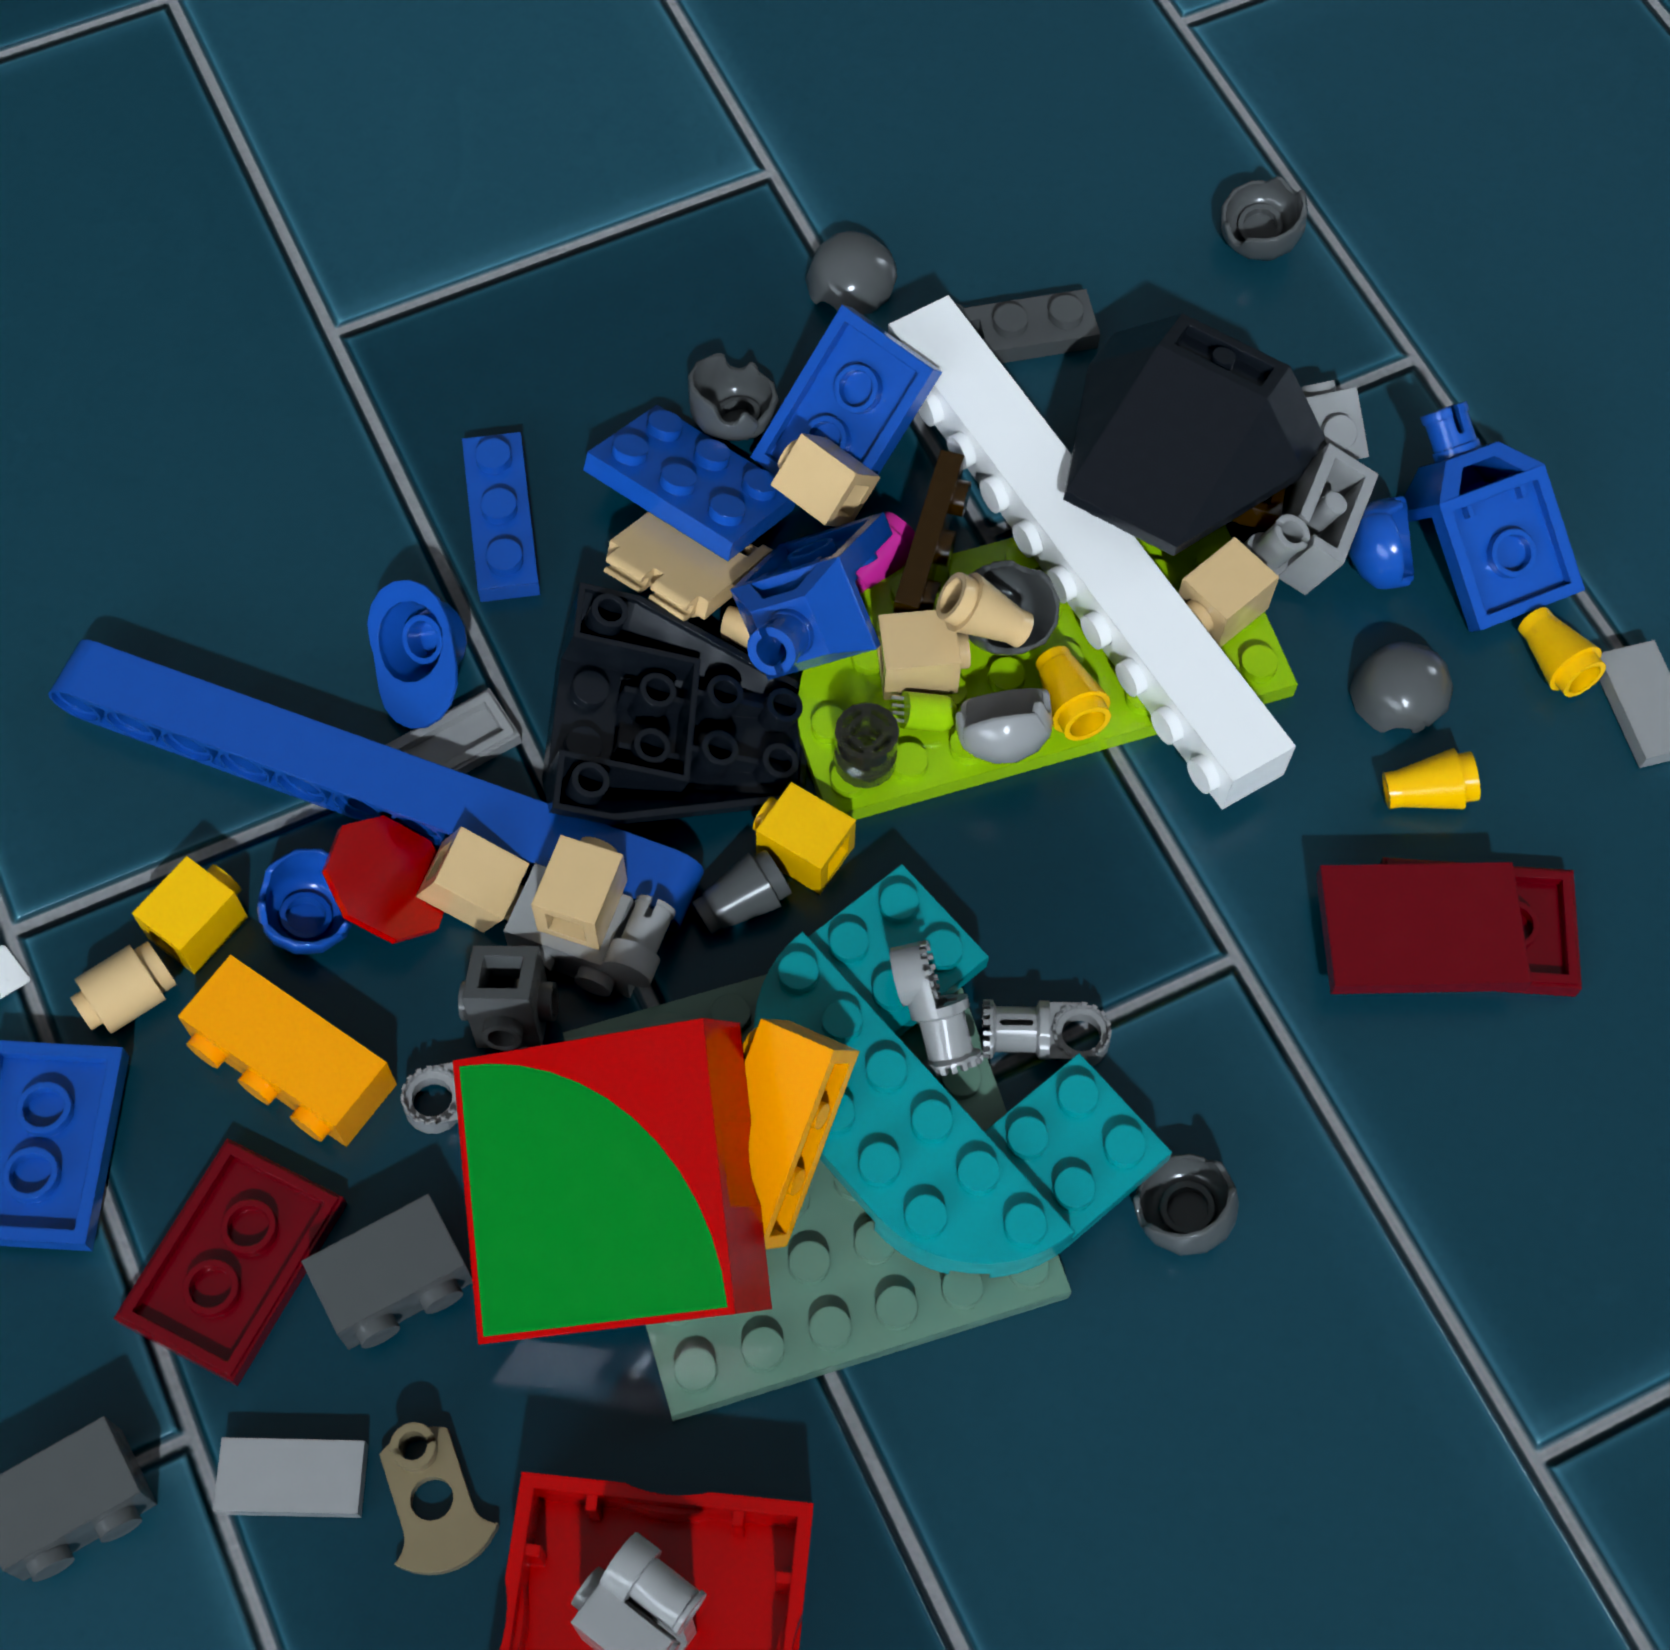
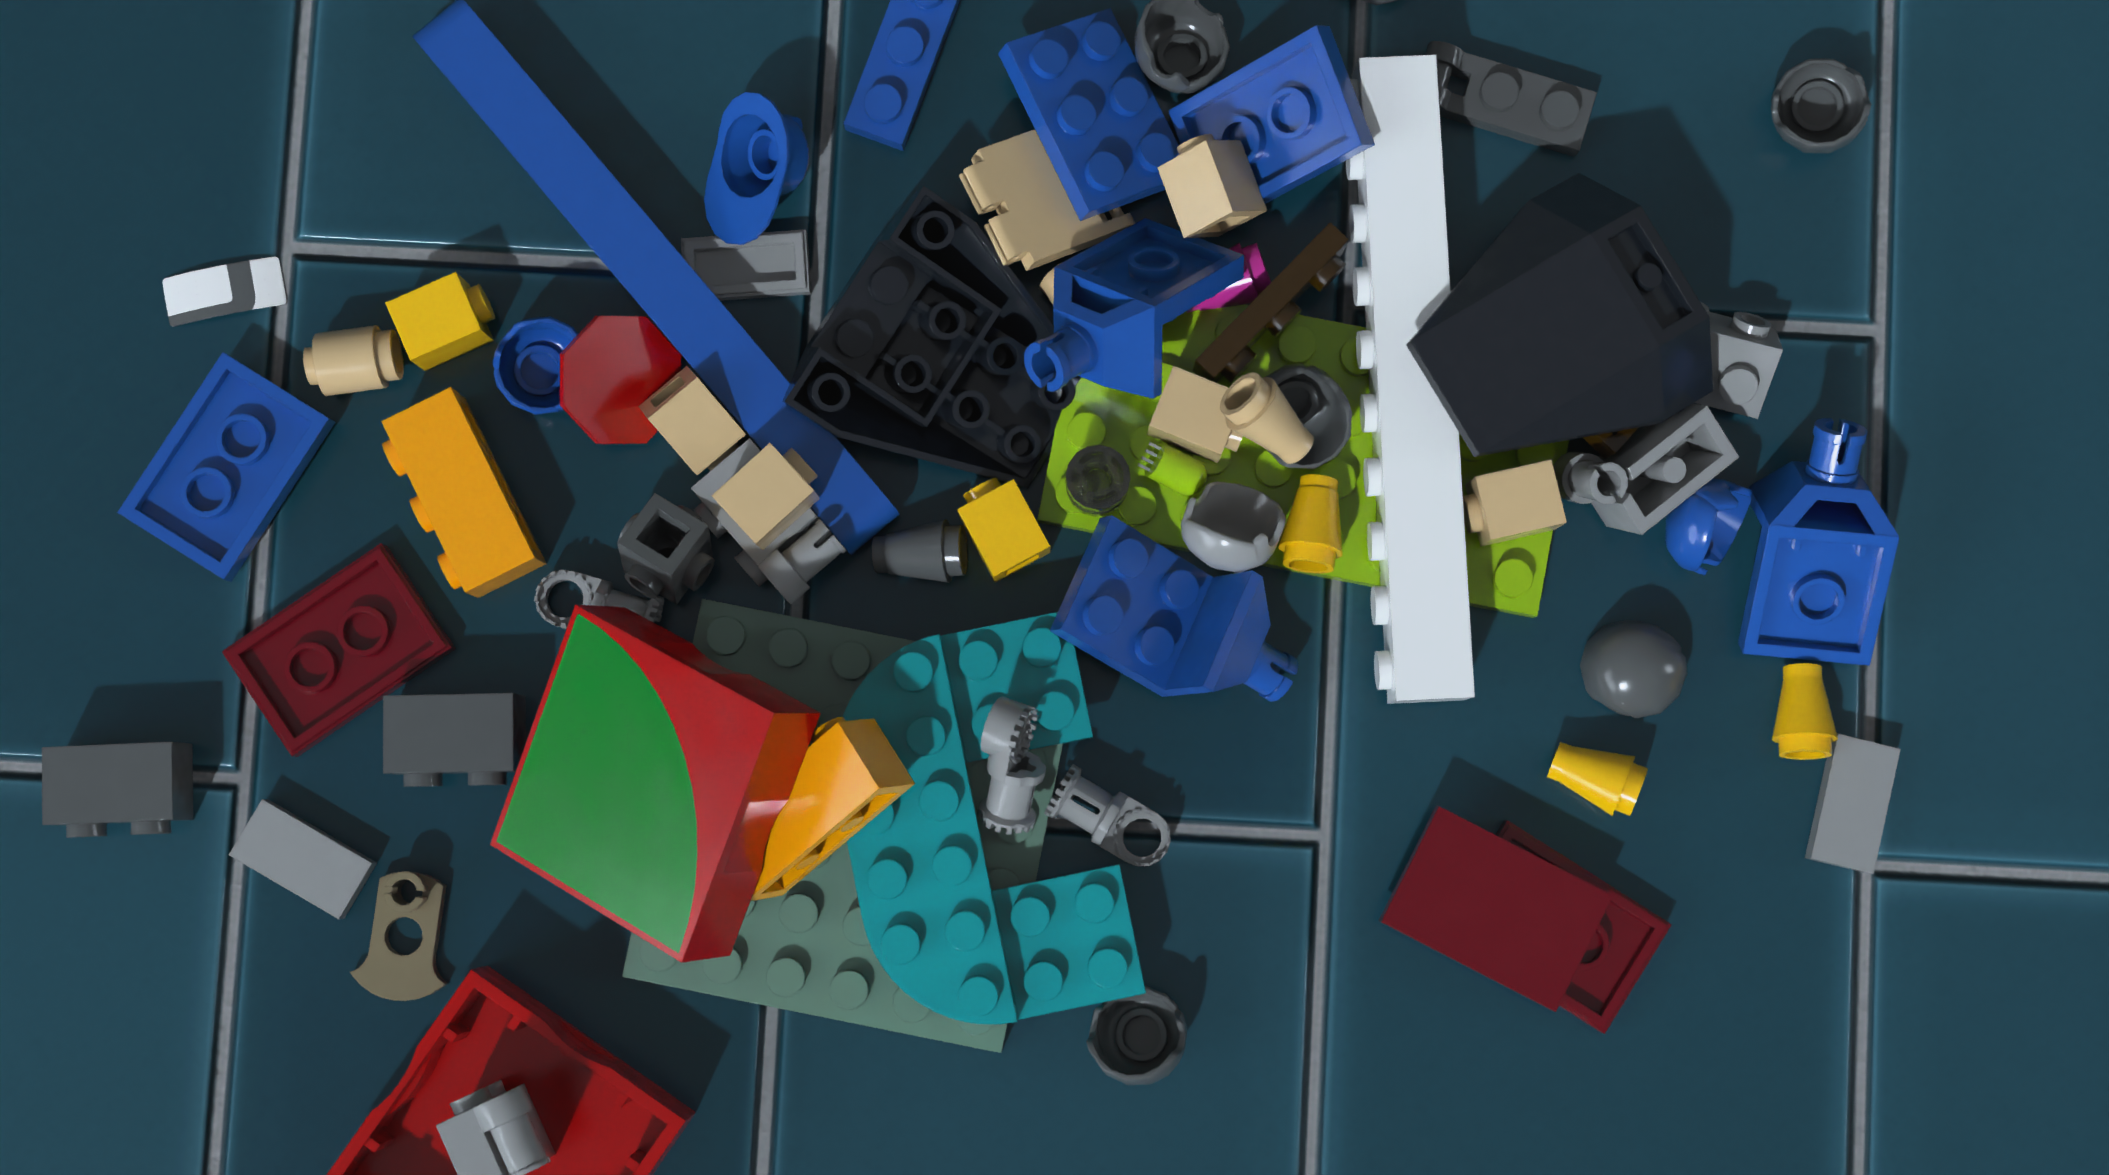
camera: 30 degrees right, 20 degrees up
none -> blue plate [1050,515,1298,702]

